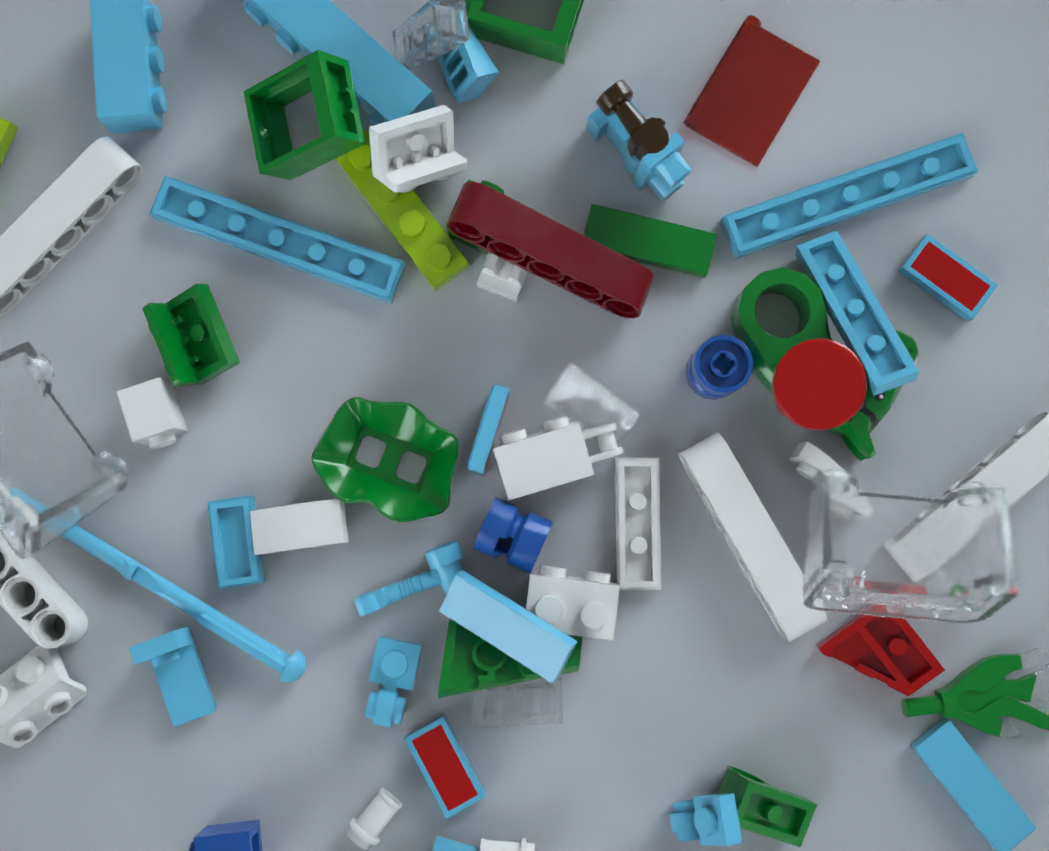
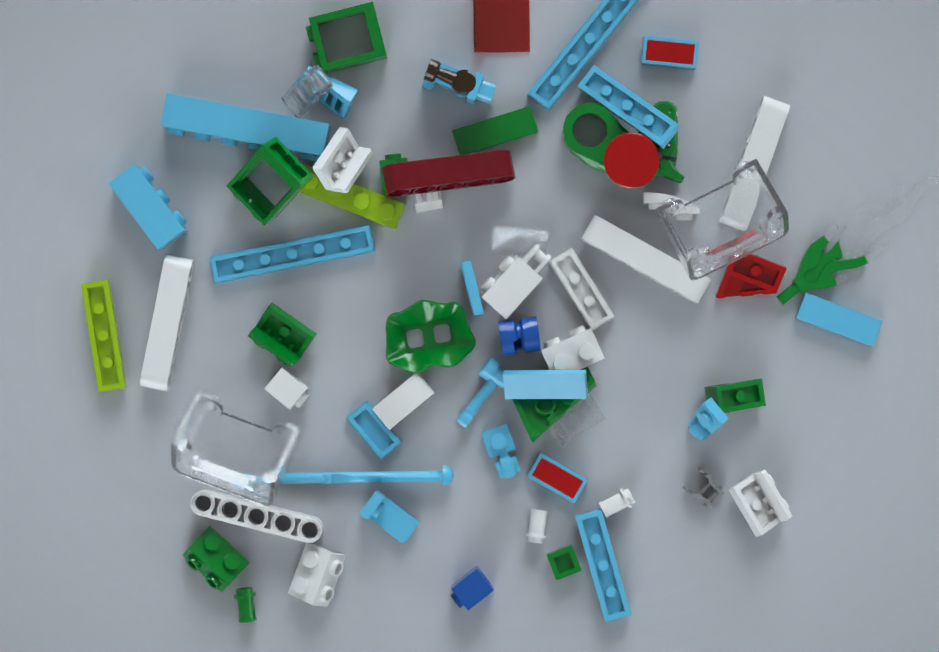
camera: 40 degrees left, 5 degrees up
blue wheel [686,335,753,400] -> none

